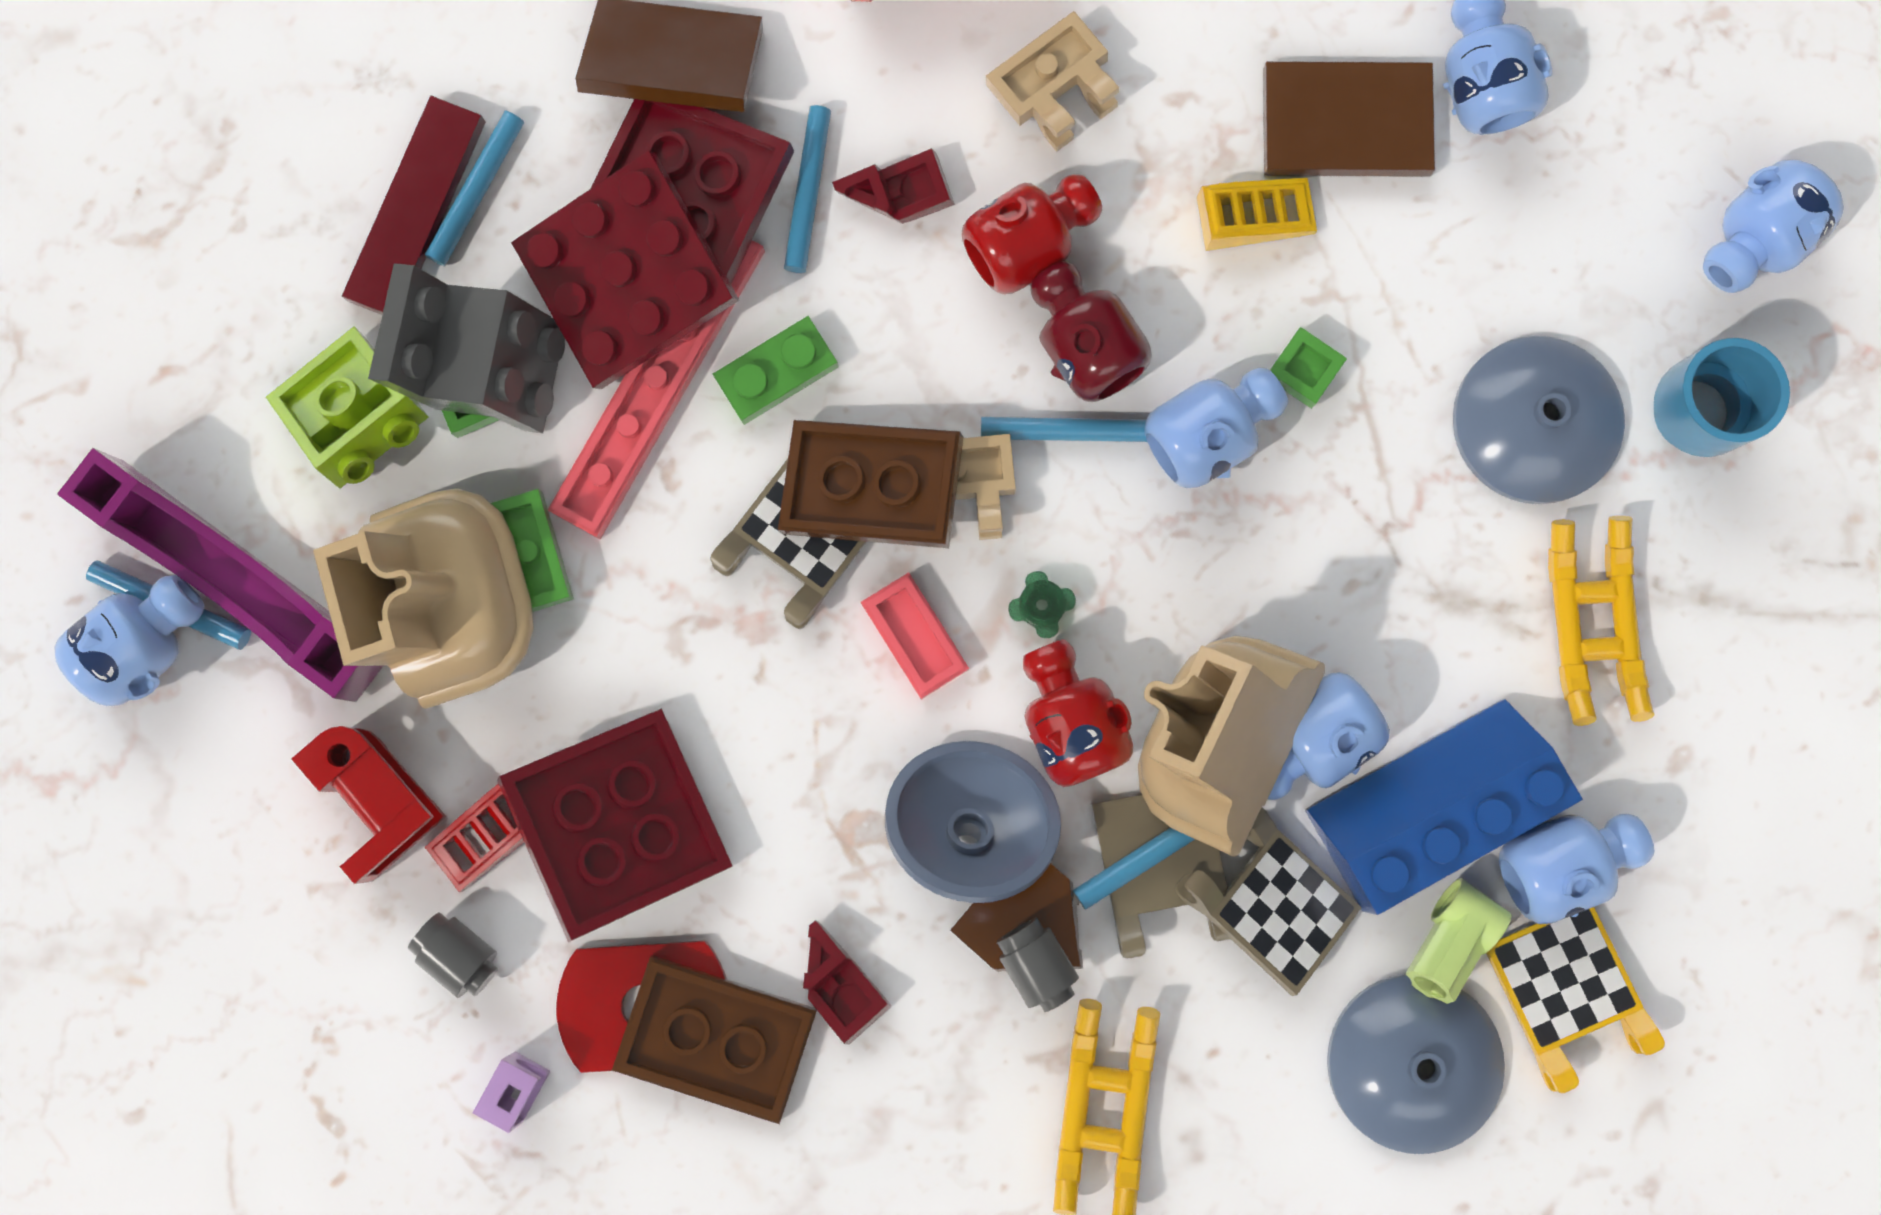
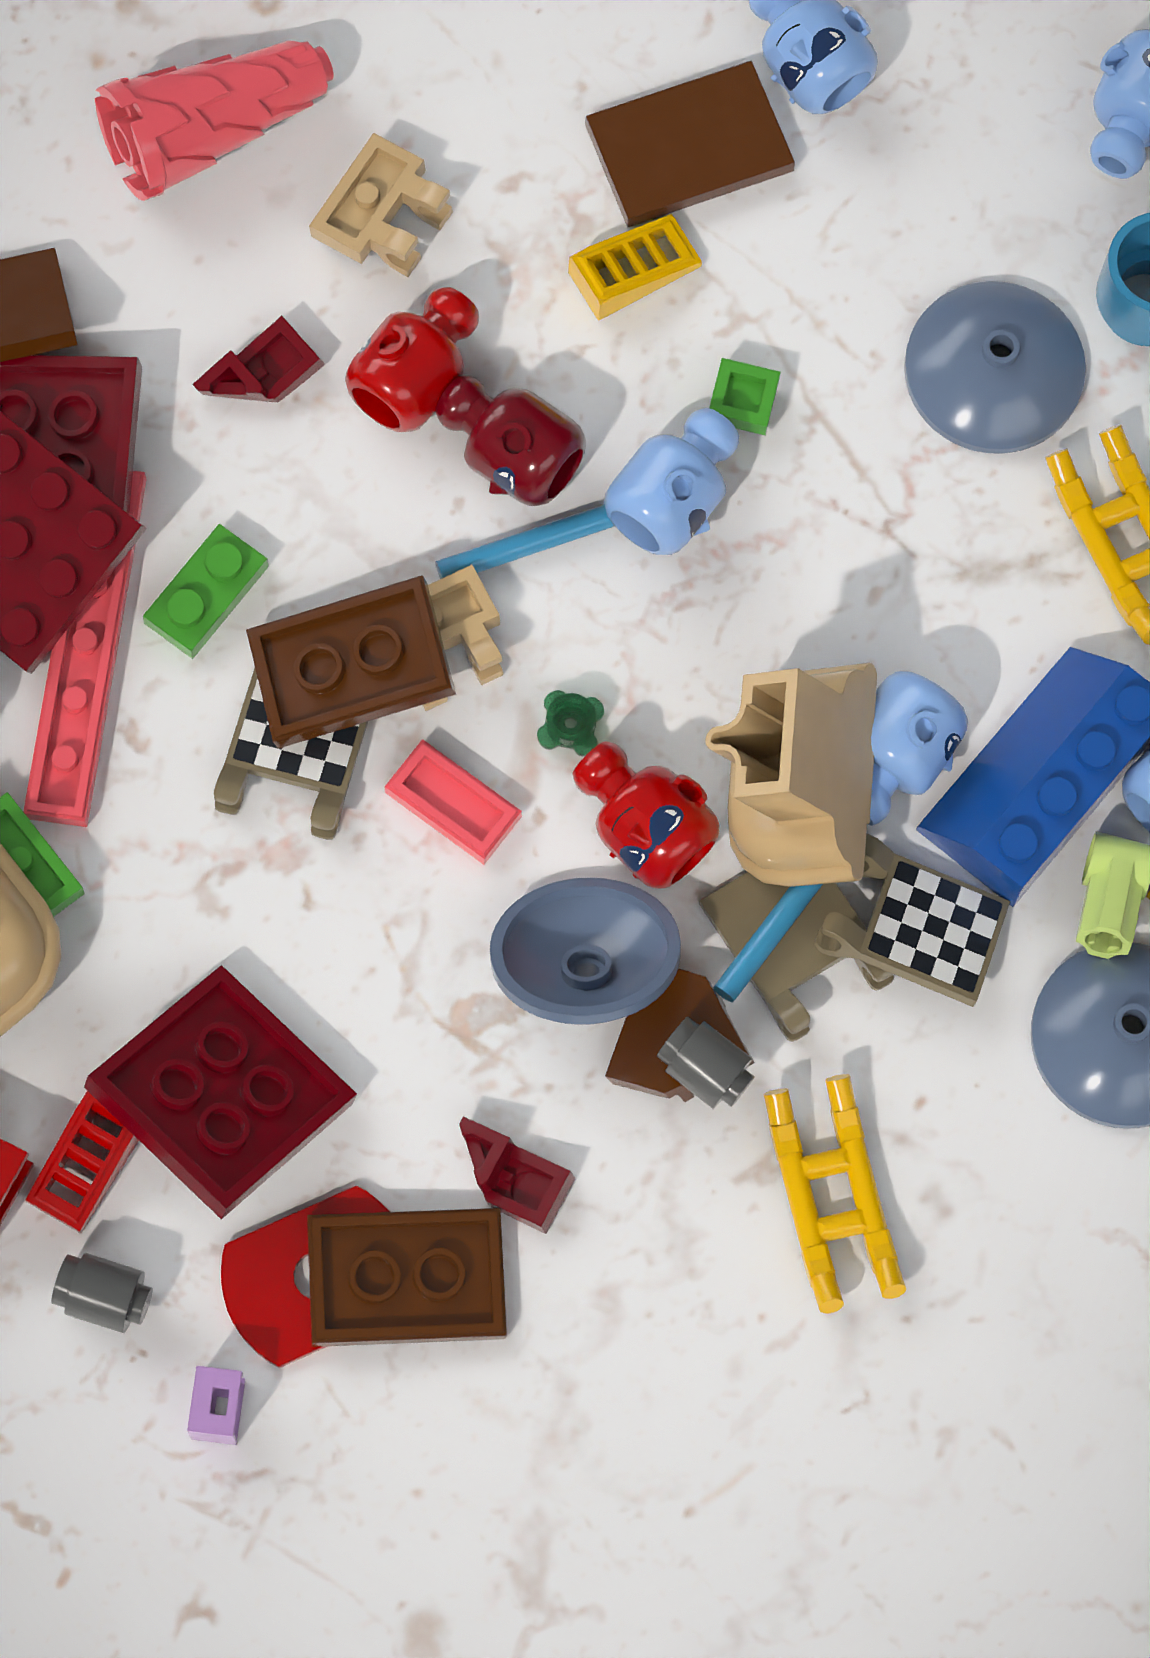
camera: 30 degrees left, 10 degrees down
dark azure bar [784,105,831,273] -> none

